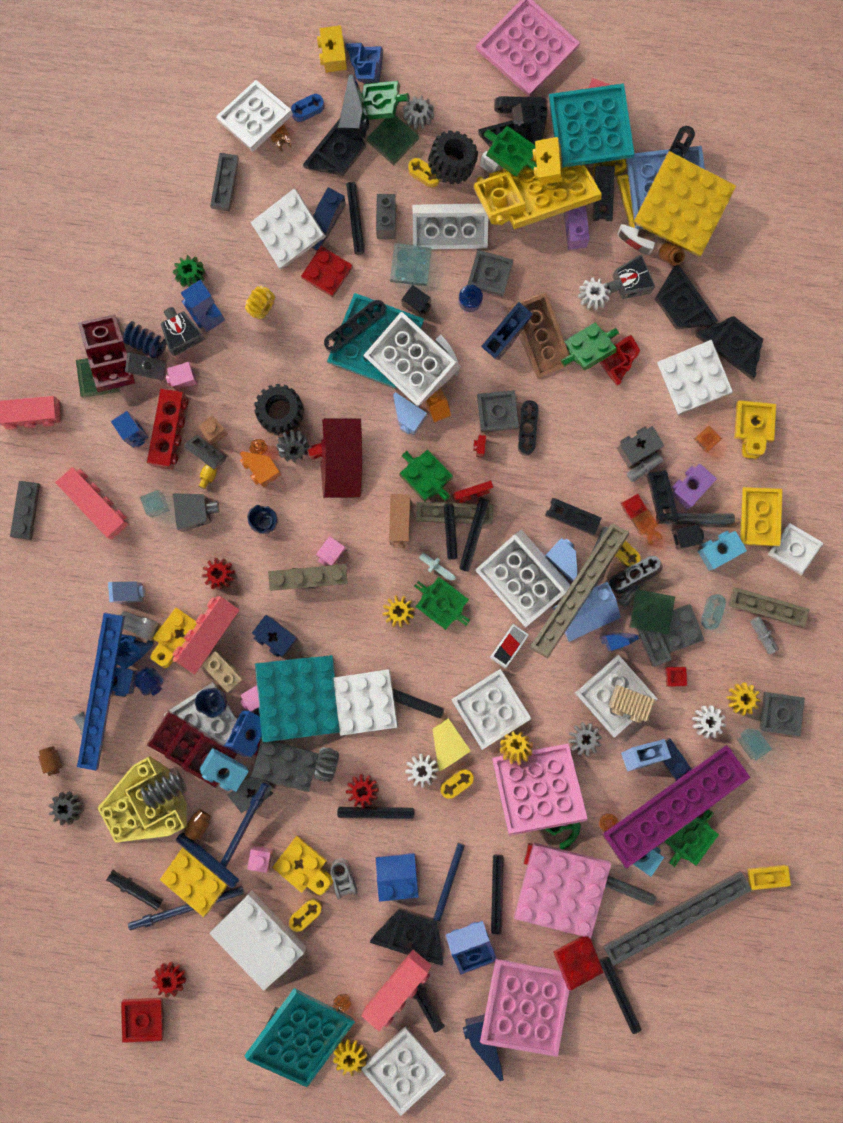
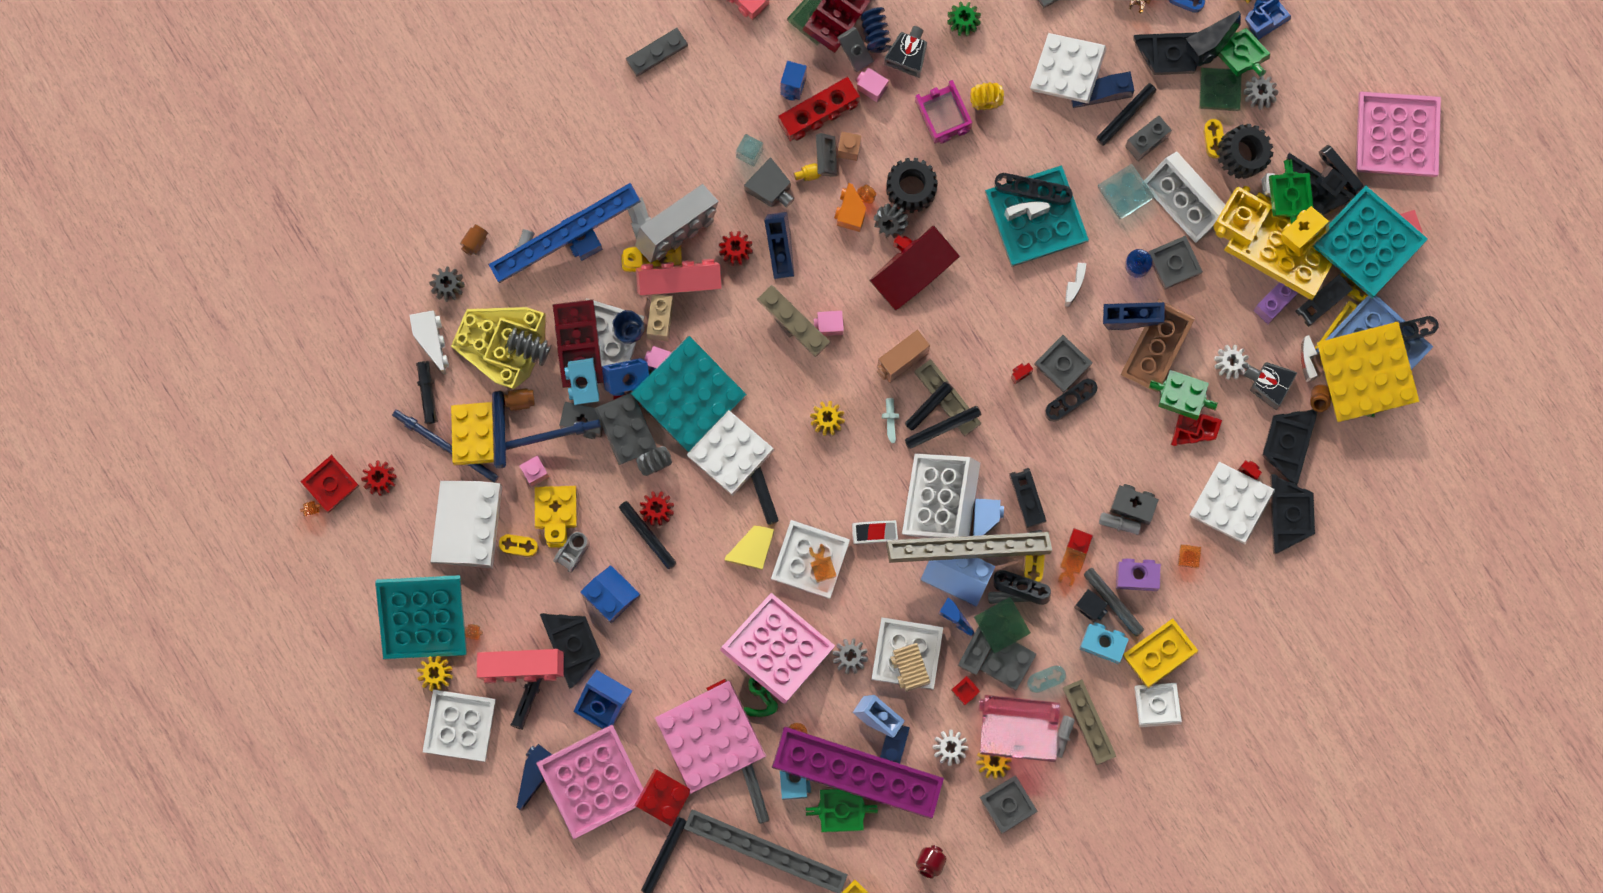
camera: 50 degrees right, 5 degrees down
coral brick [55,467,129,539] -> none
blue slope [98,634,153,670] -> none
light blue slope [108,581,145,604] -> none
clear blue head [134,667,164,696] -> none
blue arch [181,280,225,332] -> none
dark blue hair [247,505,278,534] -> none
dark blue brick [252,615,299,657] -> none
red plate [301,246,353,298] -> none
white slope [363,312,461,407] -> none
light blue slope [393,392,427,435] -> none
green plate [399,449,453,502] -> none
black brick [401,285,432,317] -> none
white gear [405,754,439,788] -> none
green plate [414,576,470,630] -> none
orange slope [424,387,451,423] -> none
dark blue bar [433,843,465,921] -> none
yellow beam [440,769,474,799] -> none
red plate [452,480,494,503] -> none
black axle [491,854,504,935] -> none
yellow gear [500,731,533,765] -> none
black plate [647,470,678,524] -> none
yellow plate [734,400,776,459] -> none
clear light blue brick [737,728,772,761] -> none
none -> clear orange plate [300,501,321,517]
none -> white slope [409,310,449,374]
none -> light grey brick [635,184,719,263]
none -> dark blue slope [764,212,794,279]
none -> clear orange plate [809,544,837,583]
none -> window [915,80,973,144]
none -> dark red head [916,845,947,879]
none -> clear pink door [979,695,1060,762]
none -> white slope [1005,202,1050,221]
none -> red plate [1238,460,1262,480]

